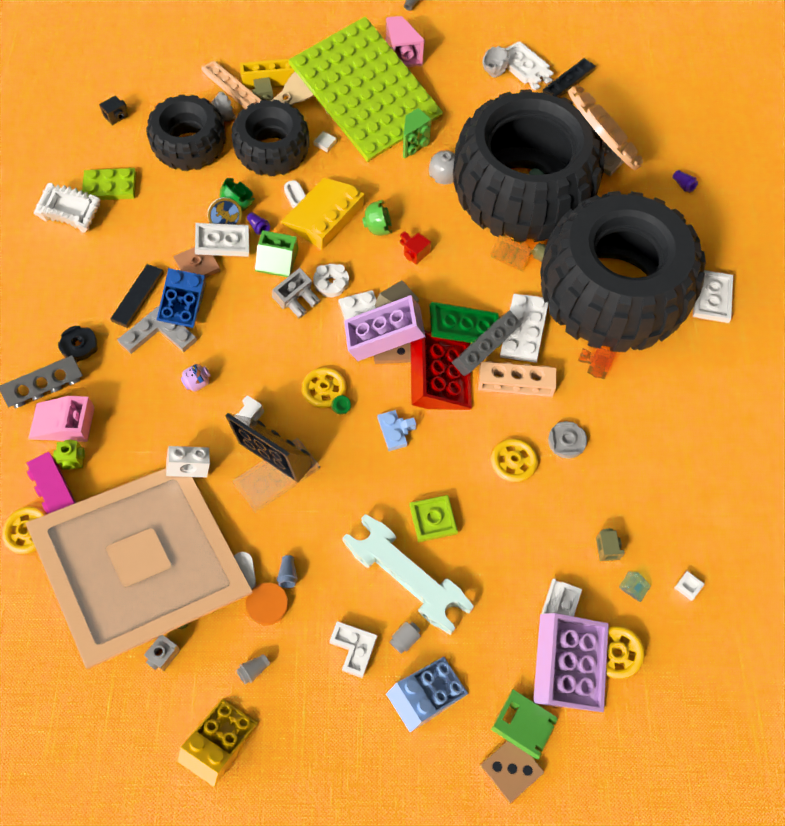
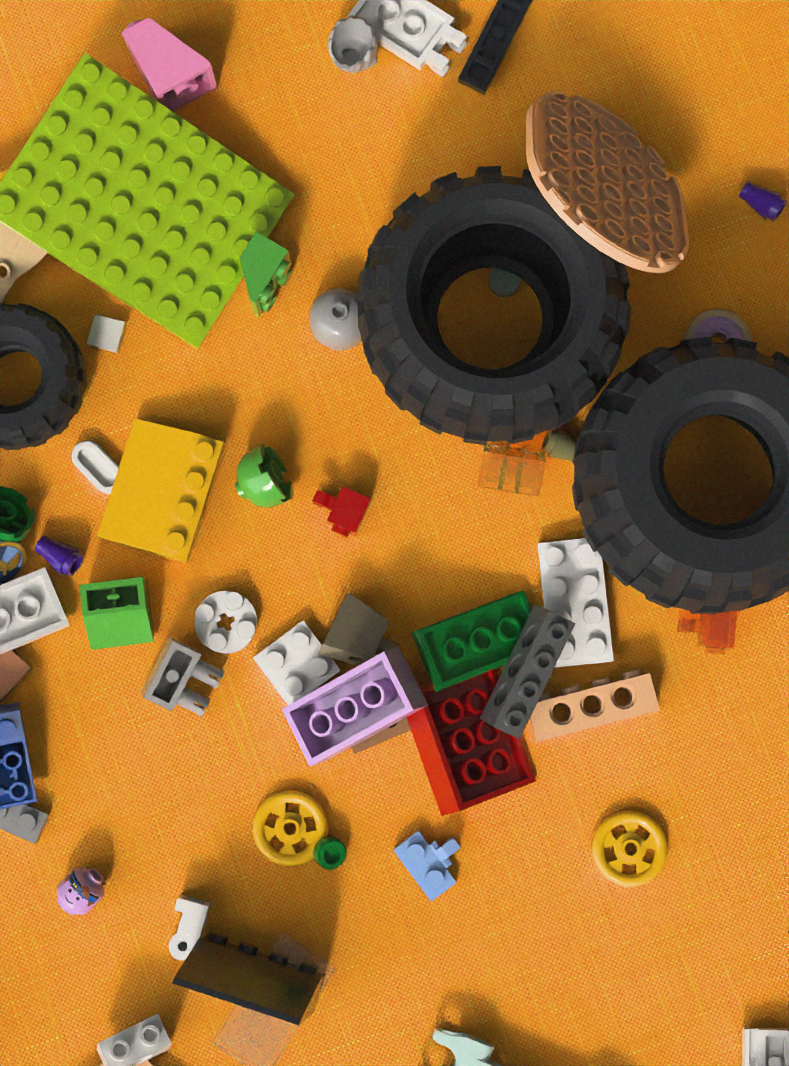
camera: 20 degrees left, 20 degrees up
lime plate [409,495,458,542] -> none
light grey tile [548,421,587,459] -> none

